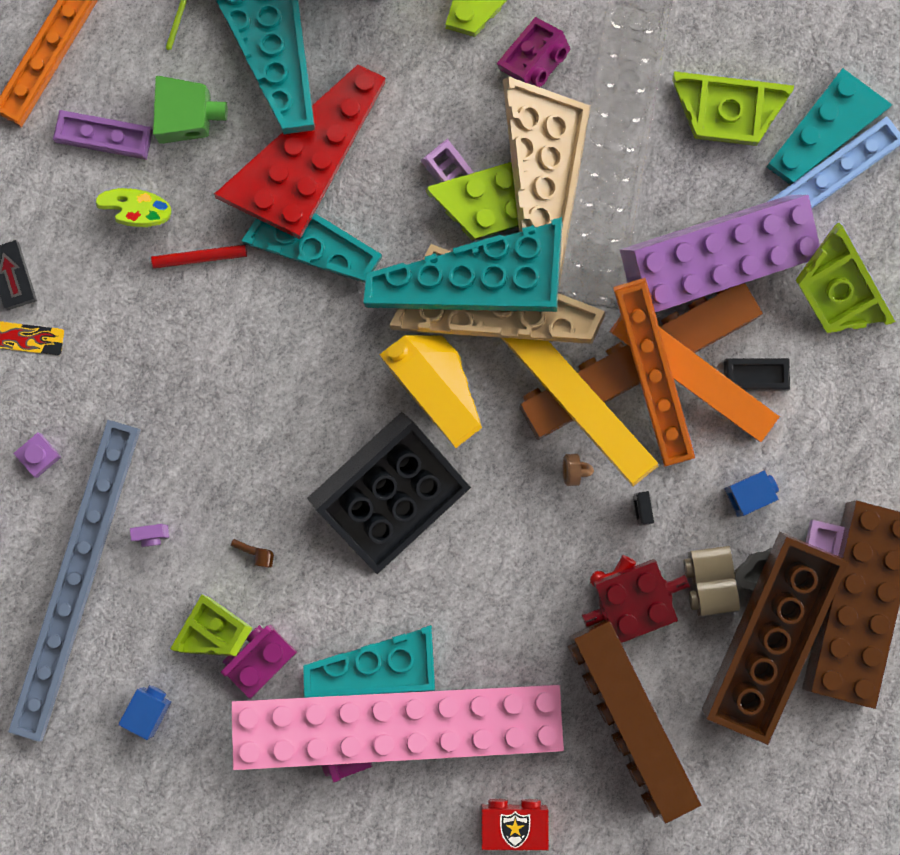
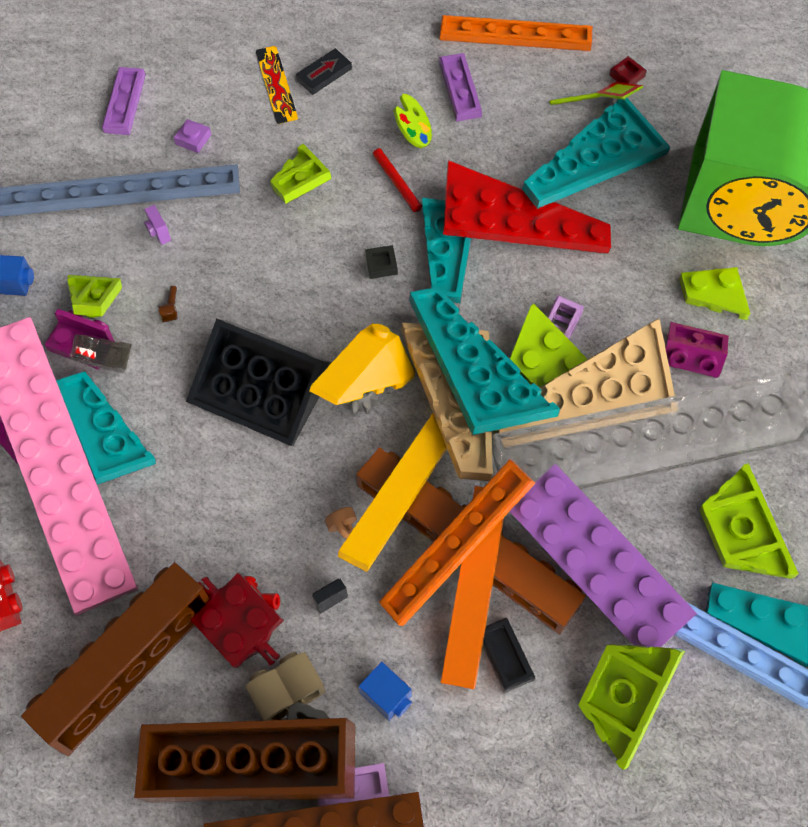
camera: 70 degrees right, 20 degrees down
bright green torso [153,76,228,144] -> none
none -> clear smoke leg [70,335,132,373]
none -> lime wing [270,143,332,204]
none -> pearl dark grey plate [365,245,398,279]

